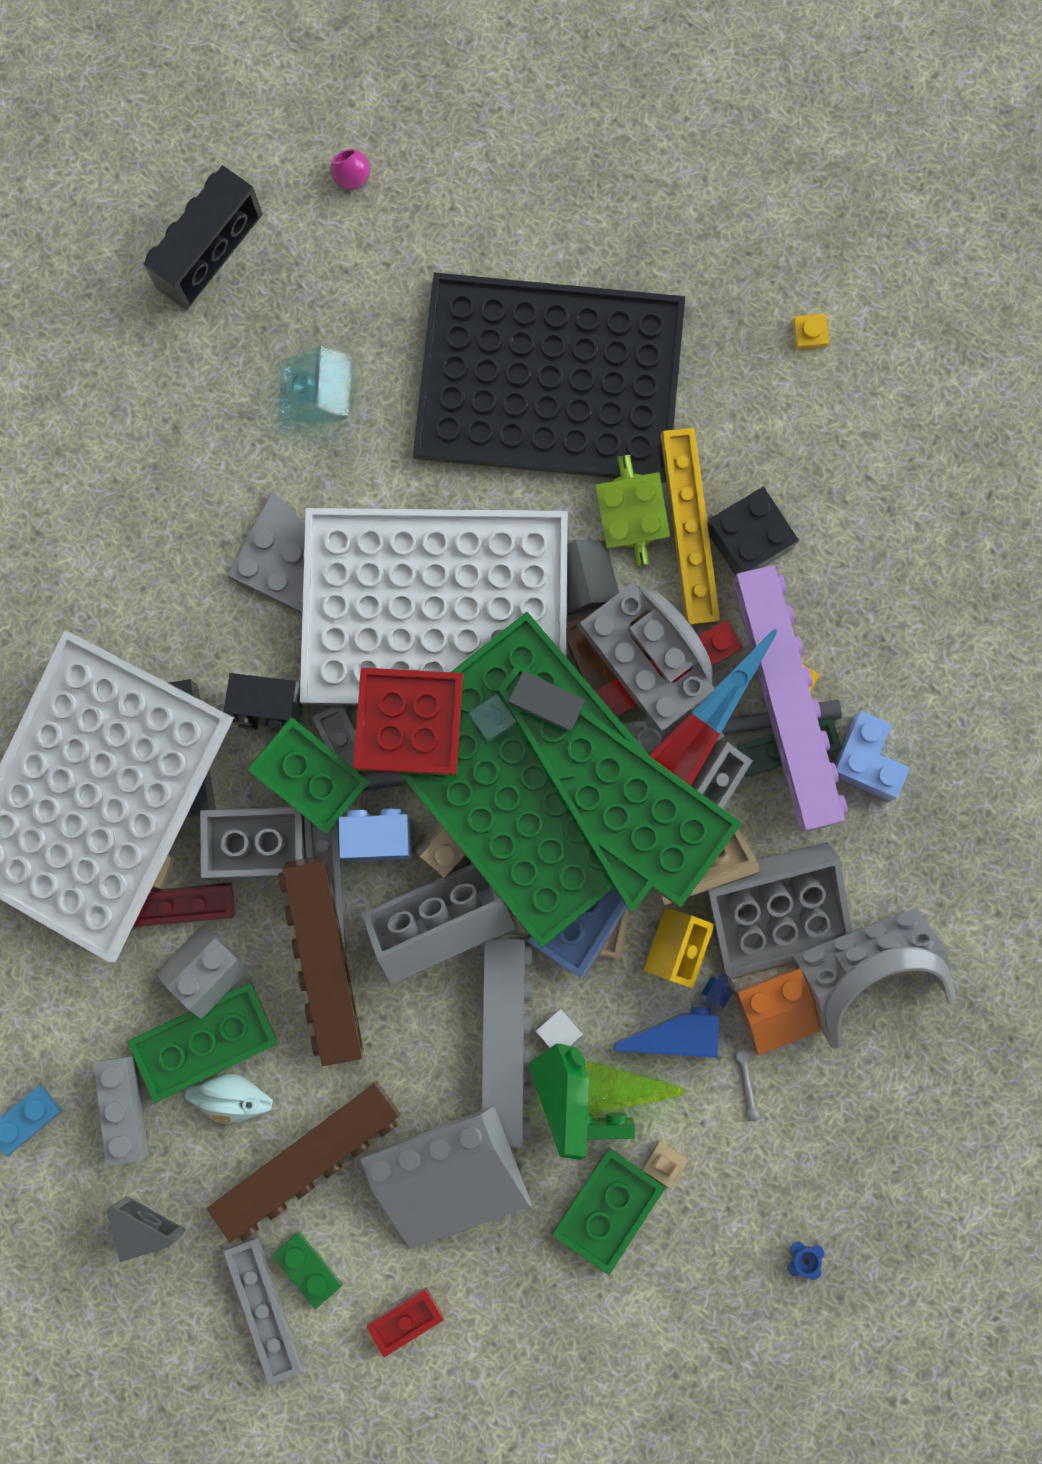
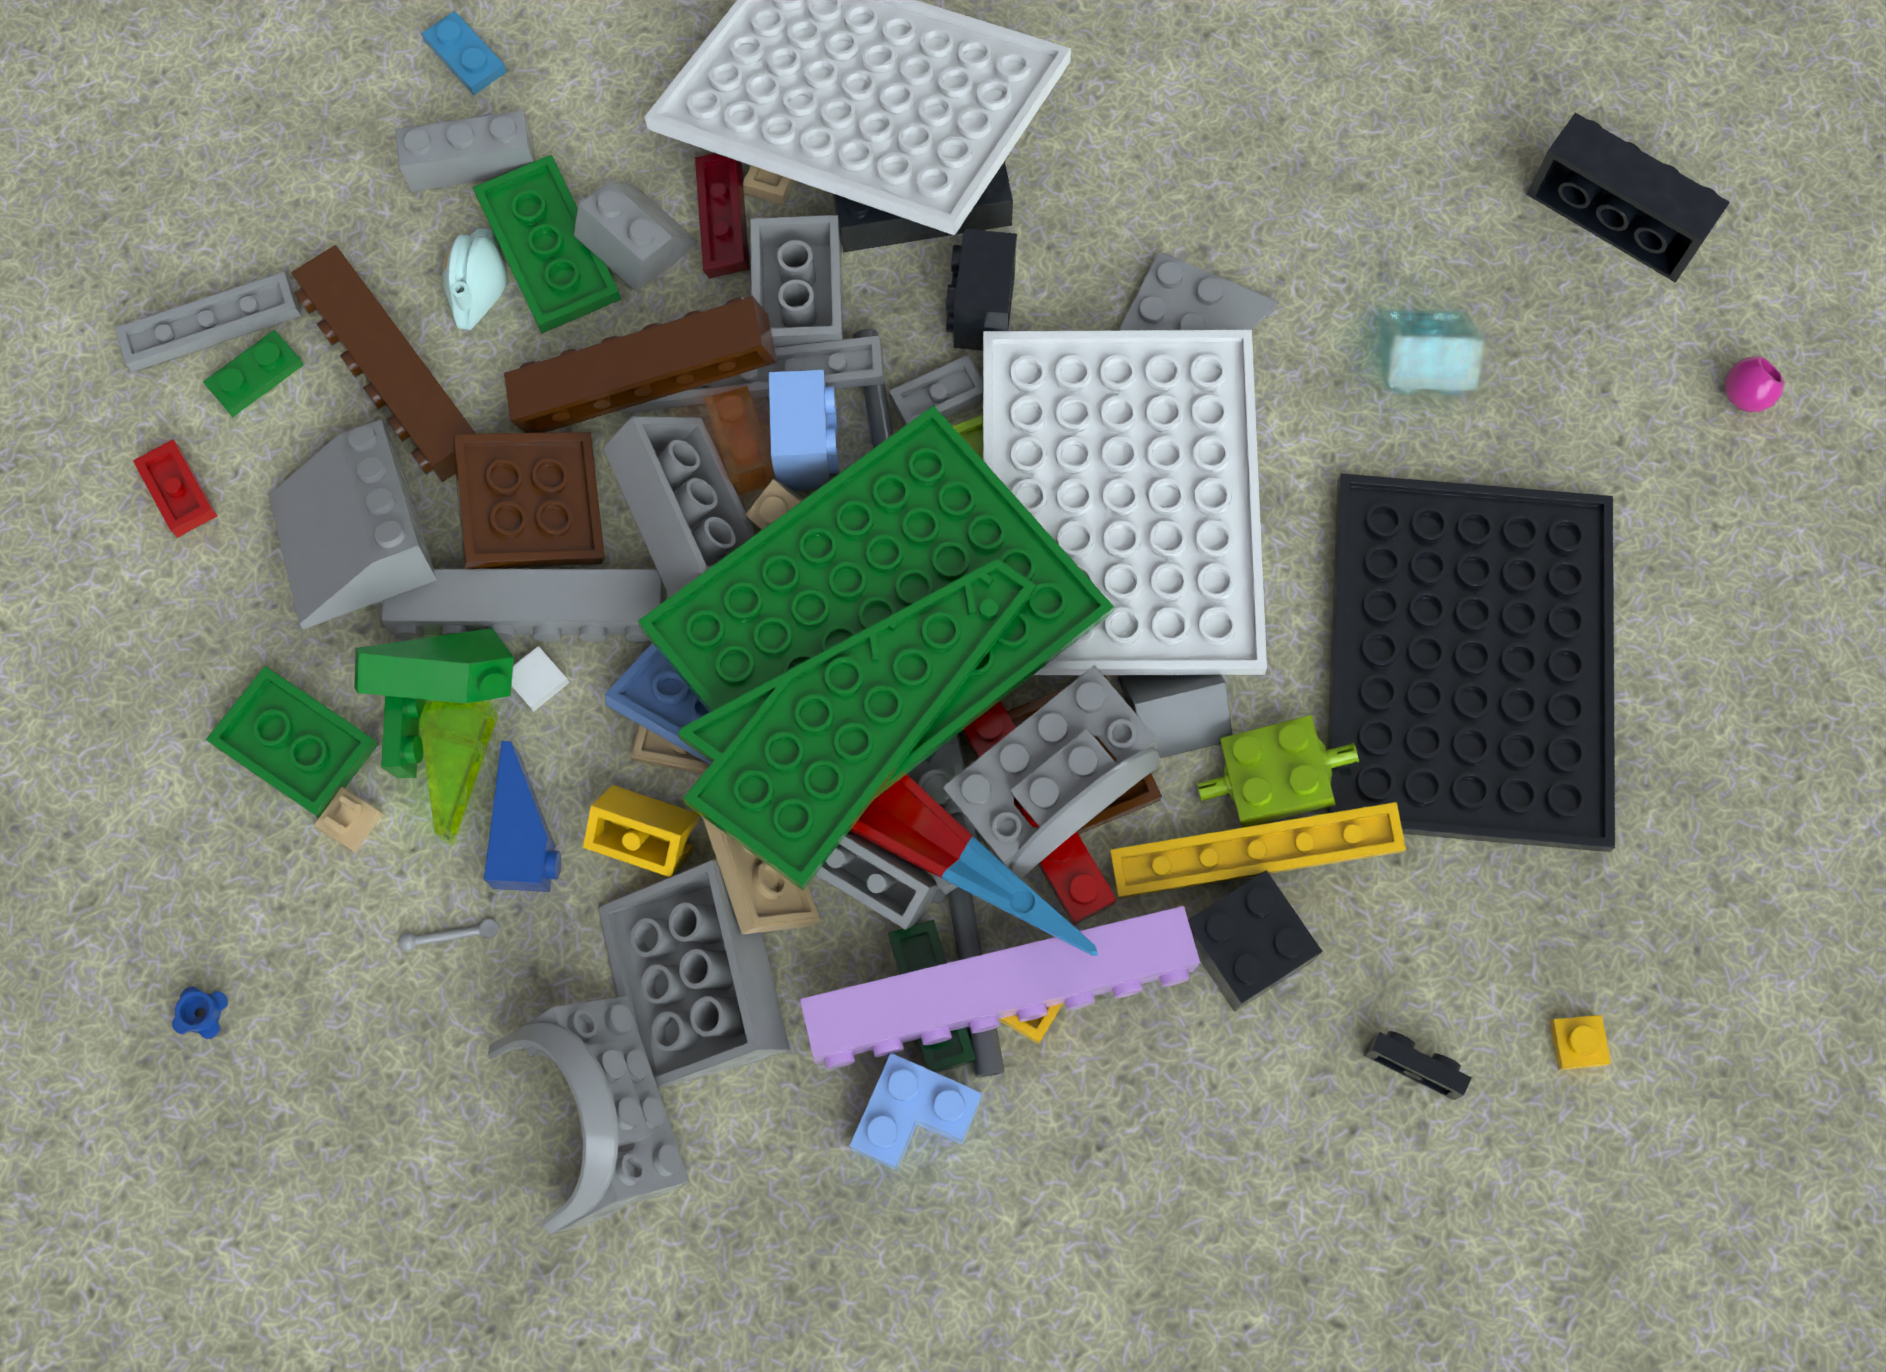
camera: 90 degrees right, 10 degrees down
dark grey slope [107,1196,186,1262] -> none
green plate [247,717,369,834] -> none
red plate [353,667,463,776] -> none
clear light blue plate [469,694,516,743] -> none
dark grey tile [508,671,586,733] -> none
clear blue slope [698,972,736,1013] -> none
orange slope [733,968,820,1055] -> none
none -> reddish brown plate [453,432,605,569]
none -> clear orange brick [704,386,775,496]
none -> black plate [1364,1031,1472,1100]

